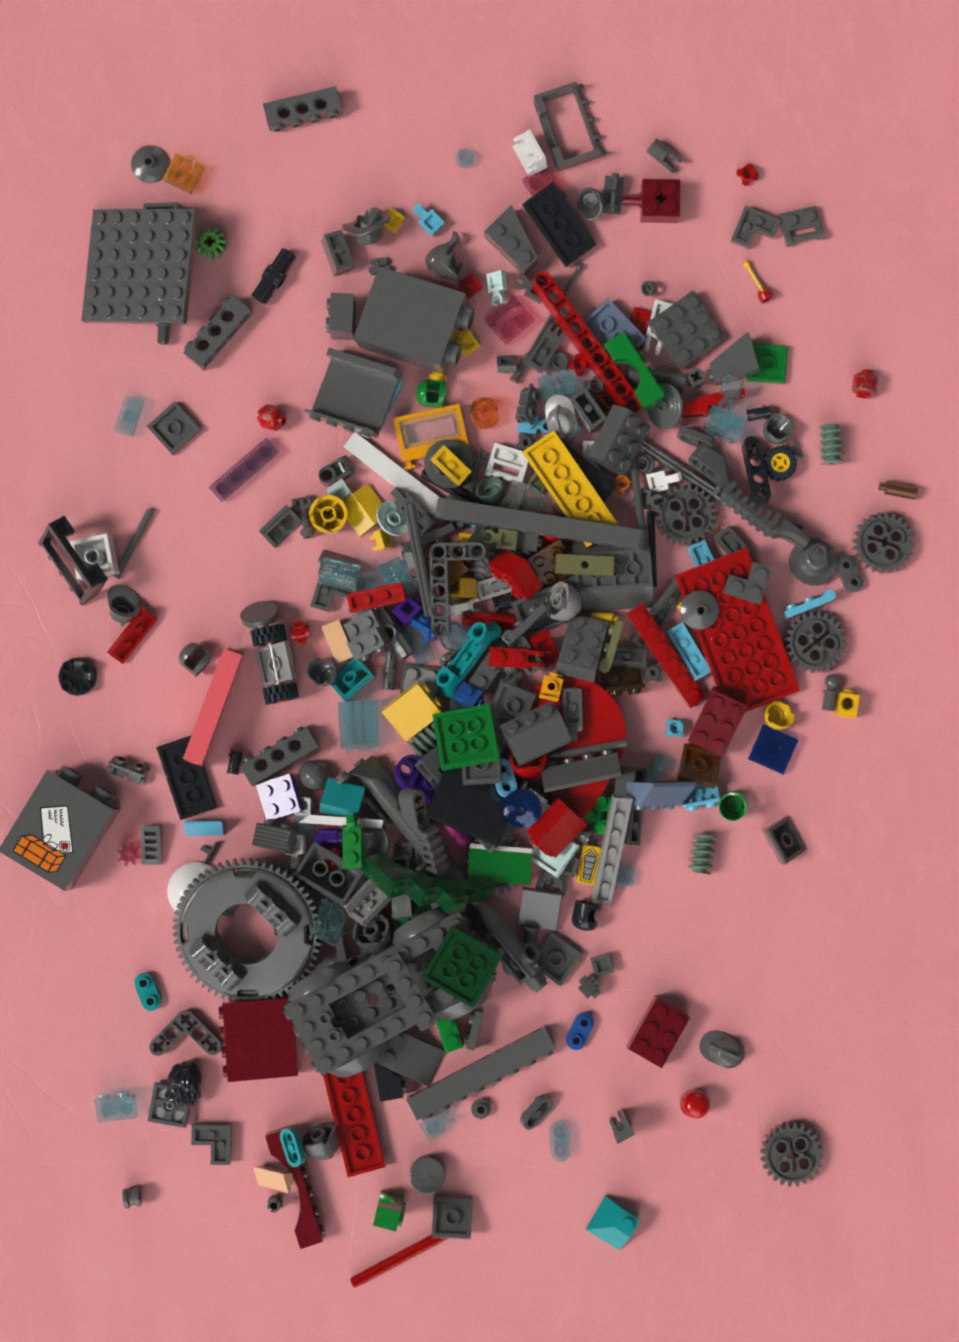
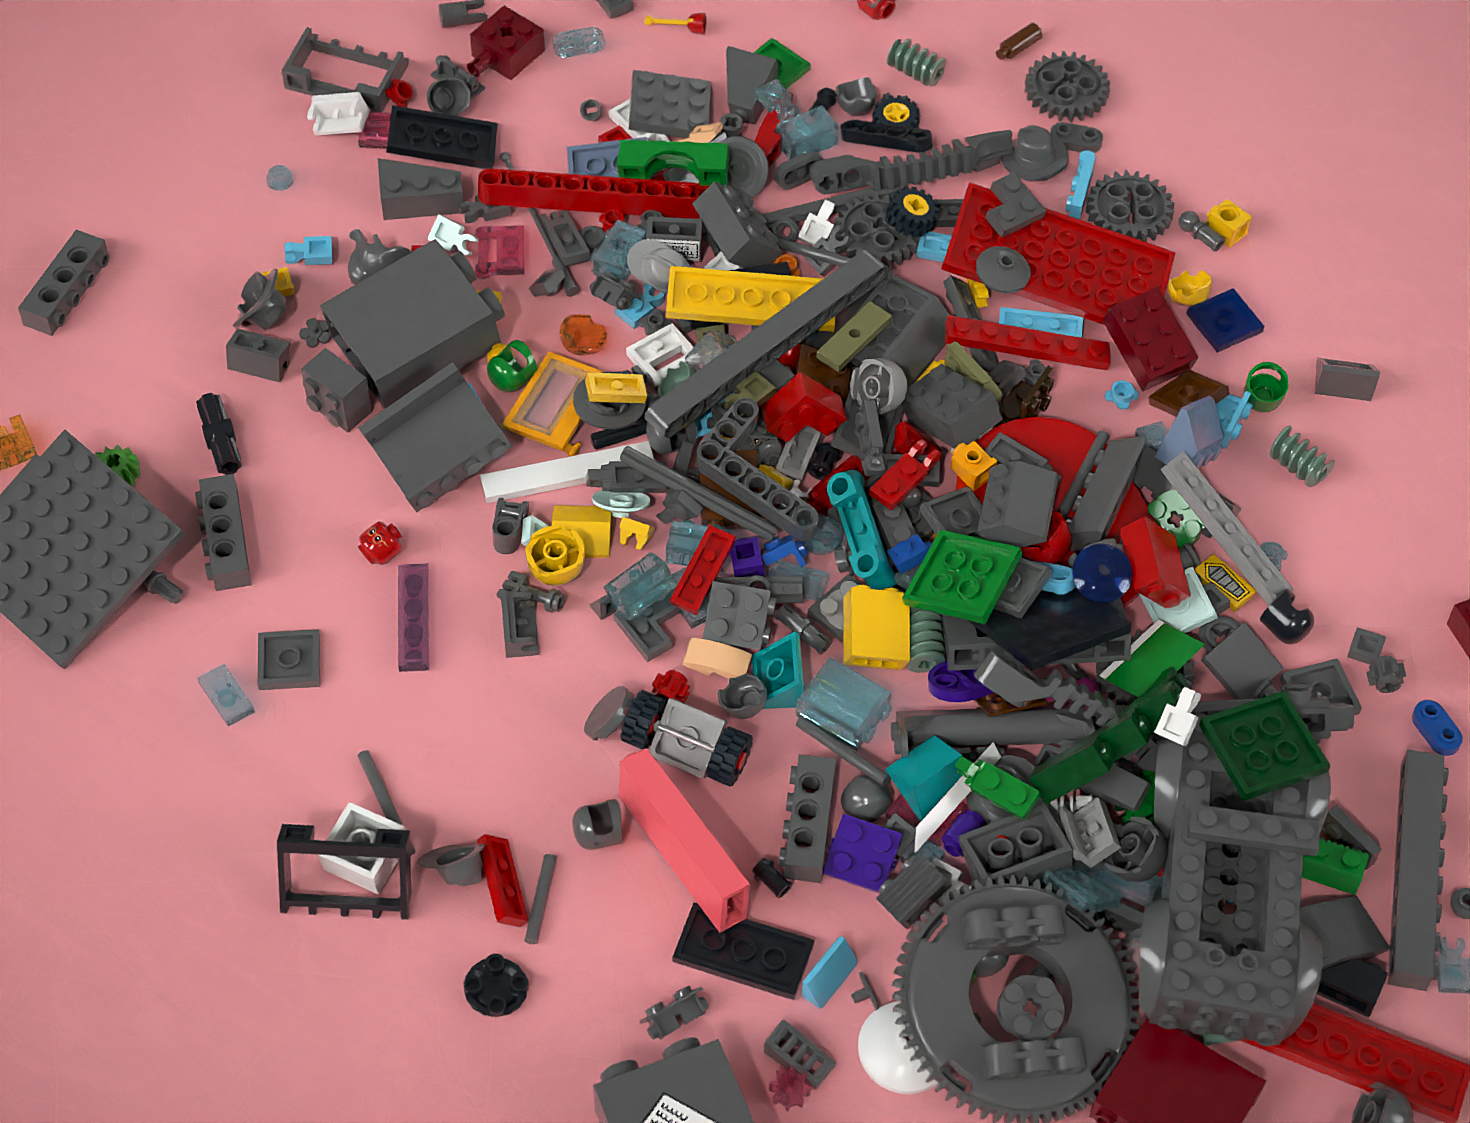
camera: 50 degrees left, 30 degrees down
none -> red plate [386,79,413,107]
none -> dark grey bar [524,854,556,944]
none -> clear light blue plate [552,27,605,58]
none -> light nougat slope [673,123,723,143]
none -> dark grey bar [796,716,891,787]
none -> black wheel [886,186,939,238]
none -> dark grey plate [997,975,1064,1042]
none -> white plate [1155,687,1201,746]

